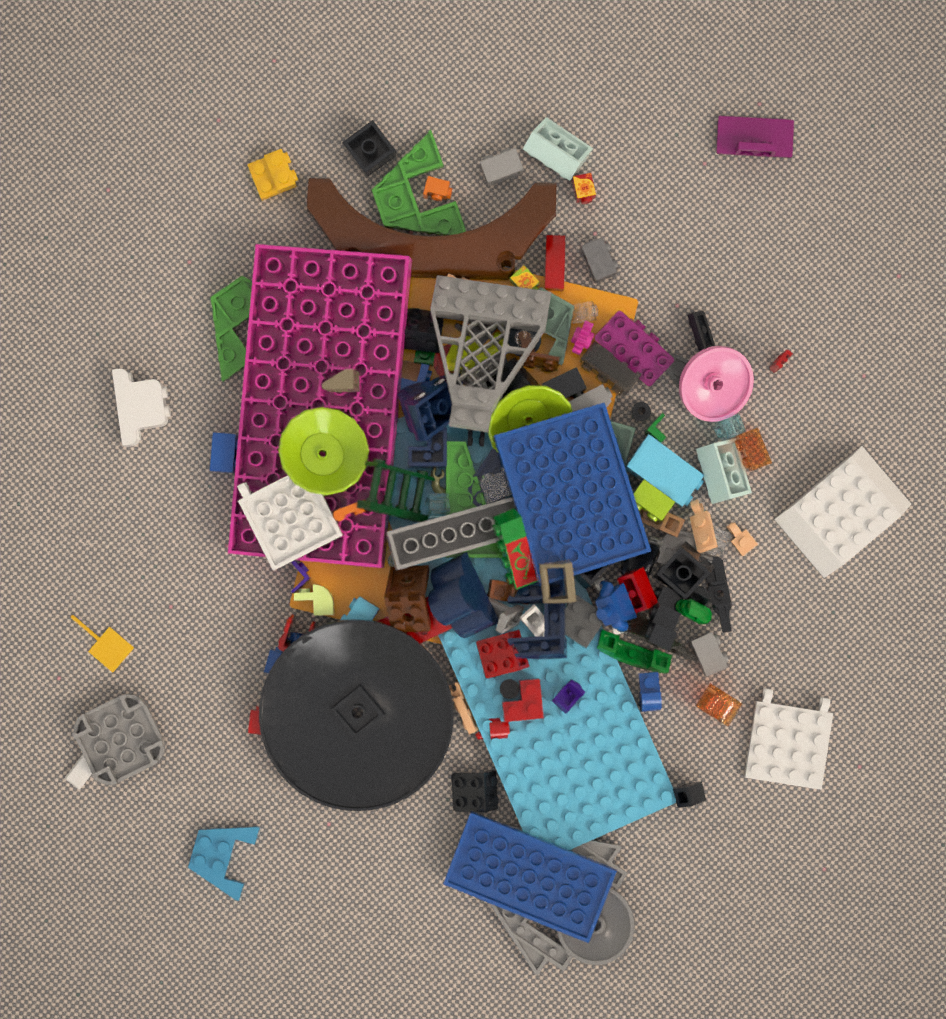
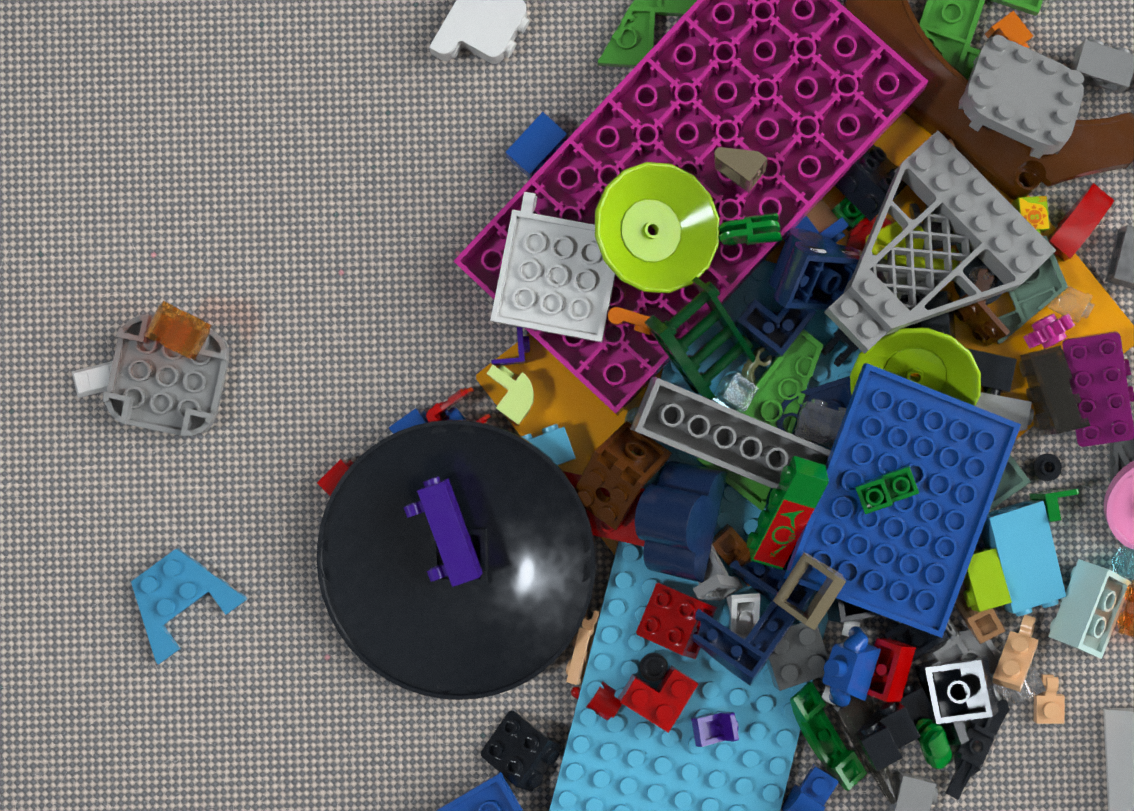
camera: 35 degrees right, 0 degrees up
yellow piece [71,615,134,672] -> none
none -> clear orange brick [144,301,212,360]
none -> dark purple brick [404,476,483,587]
none -> green arm [719,213,782,245]
none -> green slope [855,465,919,514]
none -> light grey plate [958,35,1084,159]

